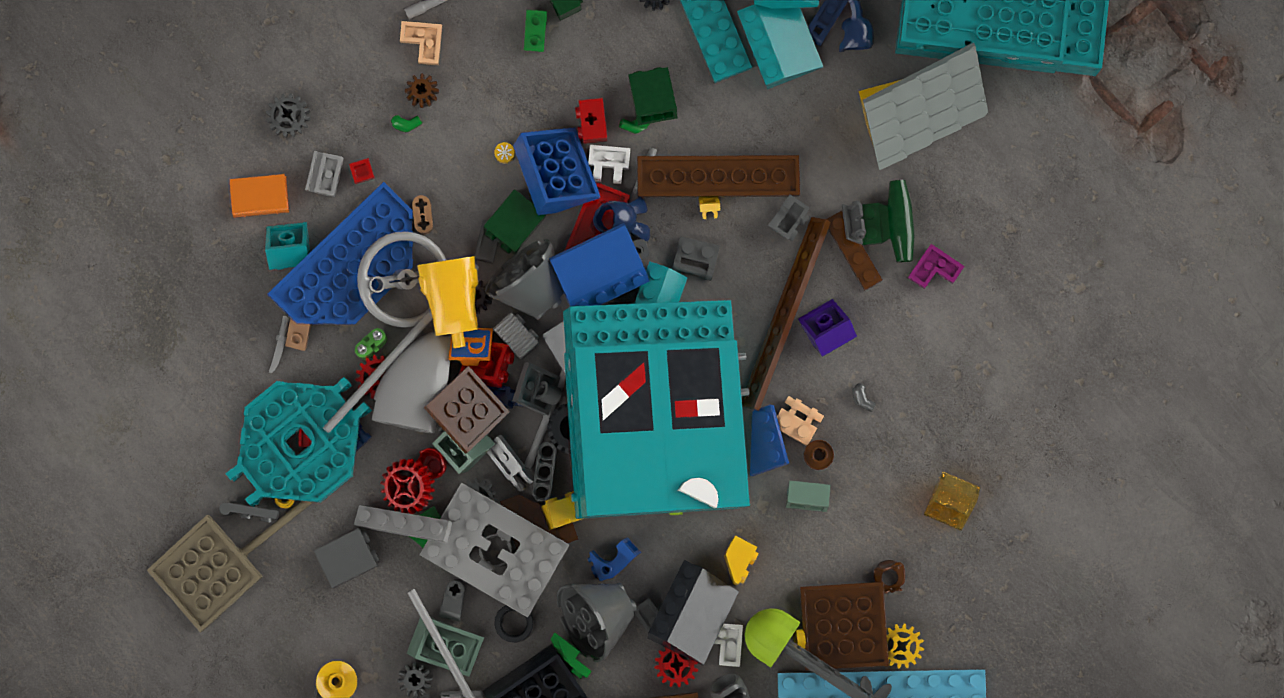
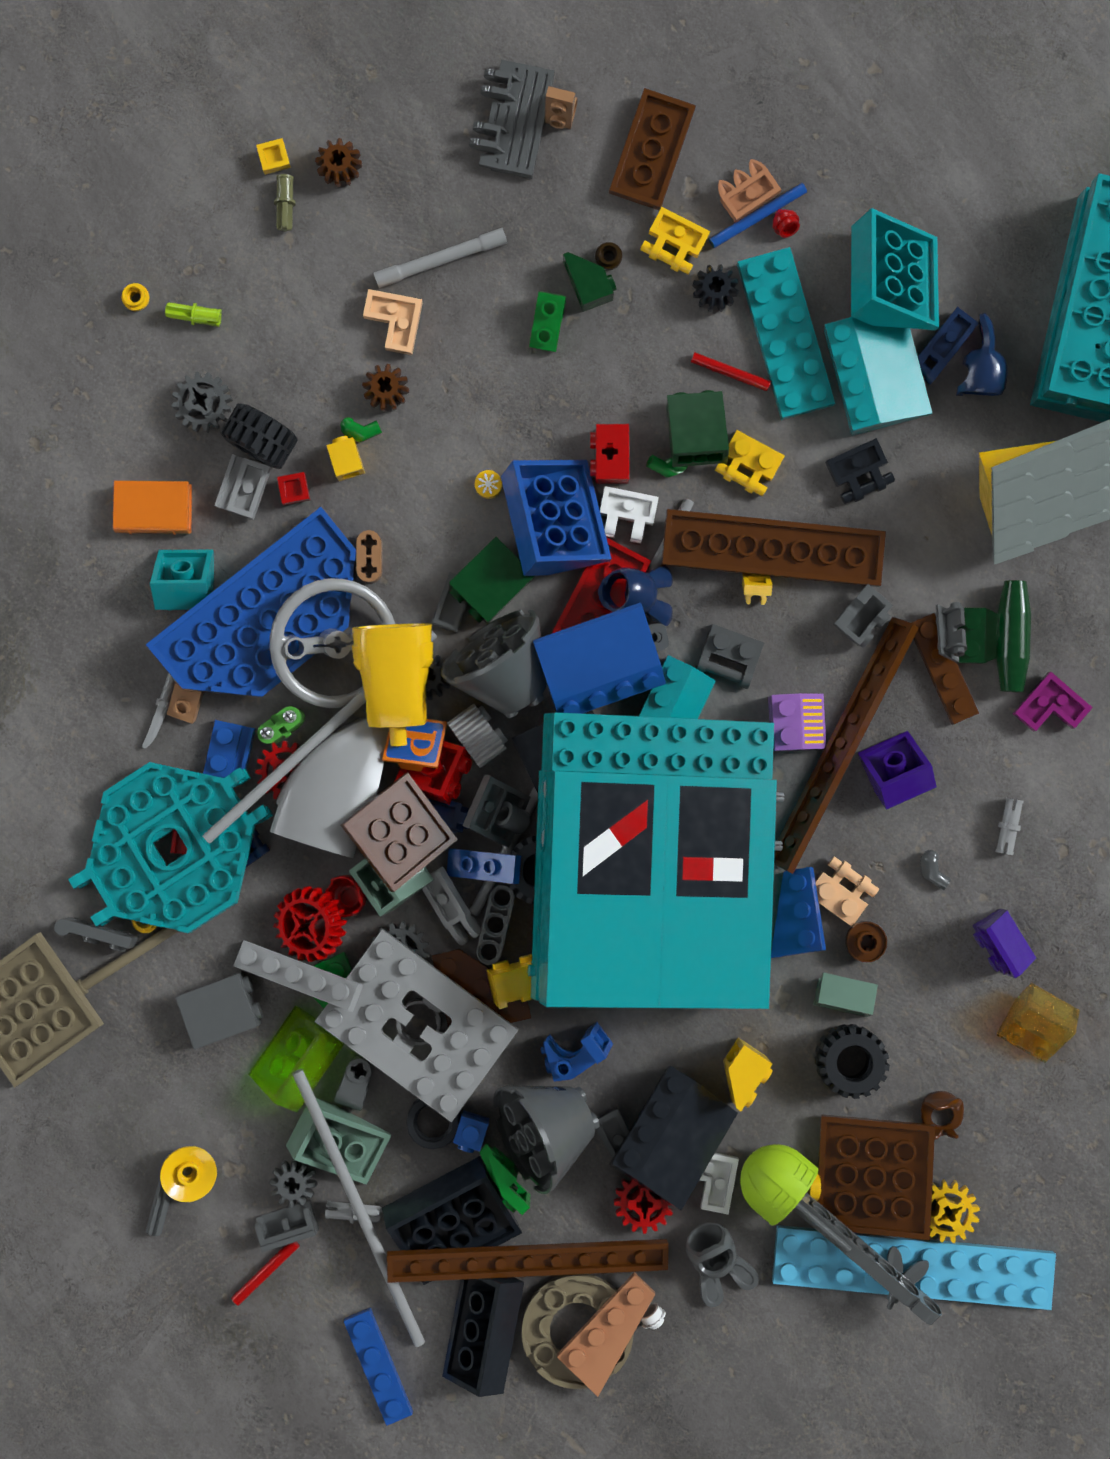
camera: 10 degrees right, 5 degrees up
white tile [678,478,718,508] -> none
none -> yellow plate [121,283,150,311]
none -> lime axle [165,302,222,327]
none -> blue plate [203,720,256,778]
none -> black tyre [221,403,298,469]
none -> clear neon green slope [248,1005,344,1112]
none -> yellow brick [326,436,365,482]
none -> blue plate [447,848,521,884]
none -> blue brick [453,1110,490,1153]
none -> red bar [691,352,771,391]
none -> yellow plate [714,430,785,497]
none -> medium lavender slope [768,693,826,751]
none -> black tyre [814,1024,890,1099]
none -> black plate [825,438,895,504]
none -> dark purple slope [972,909,1036,978]
none -> light grey pin [995,797,1024,855]

